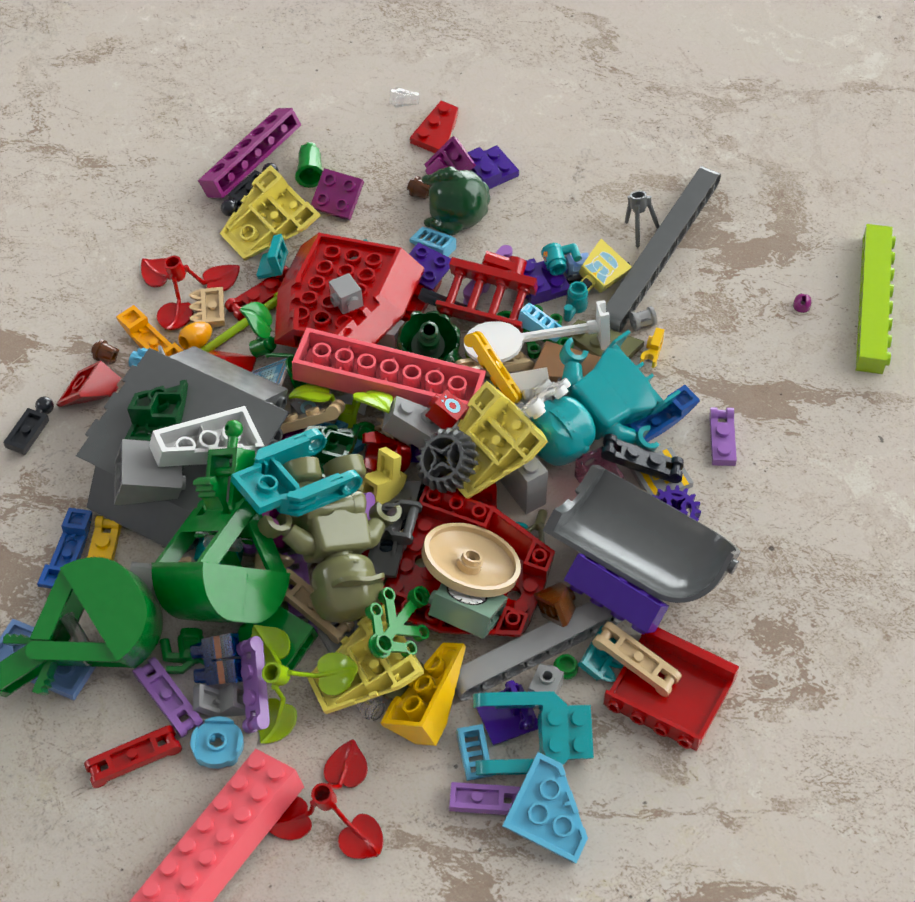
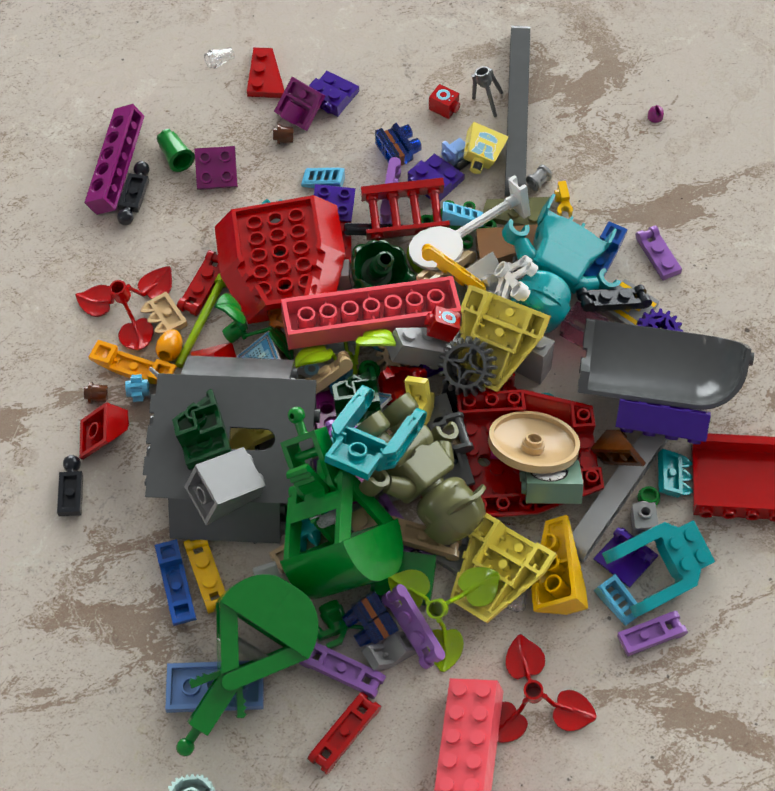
camera: 25 degrees left, 5 degrees up
white wedge [149,406,264,467] -> none
medium azure plate [190,716,244,769] -> none
light yellow wedge [220,165,321,261] -> none
teal panel [256,234,288,279] -> none
light grey brick [329,273,364,314] -> none
green plant [365,586,430,659] -> none
dark green piece [422,166,490,236] -> none
red piece [482,251,527,275] -> none
medium azure plate [502,752,588,864] -> none
olive plant [526,509,548,543] -> none
teal piece [541,243,582,276] -> none
teal piece [563,281,588,322] -> none
tan plate [592,622,682,697] -> none
lime brick [855,224,896,374] -> none
none -> clear blue hips [375,122,422,166]
none -> red brick [429,84,461,119]

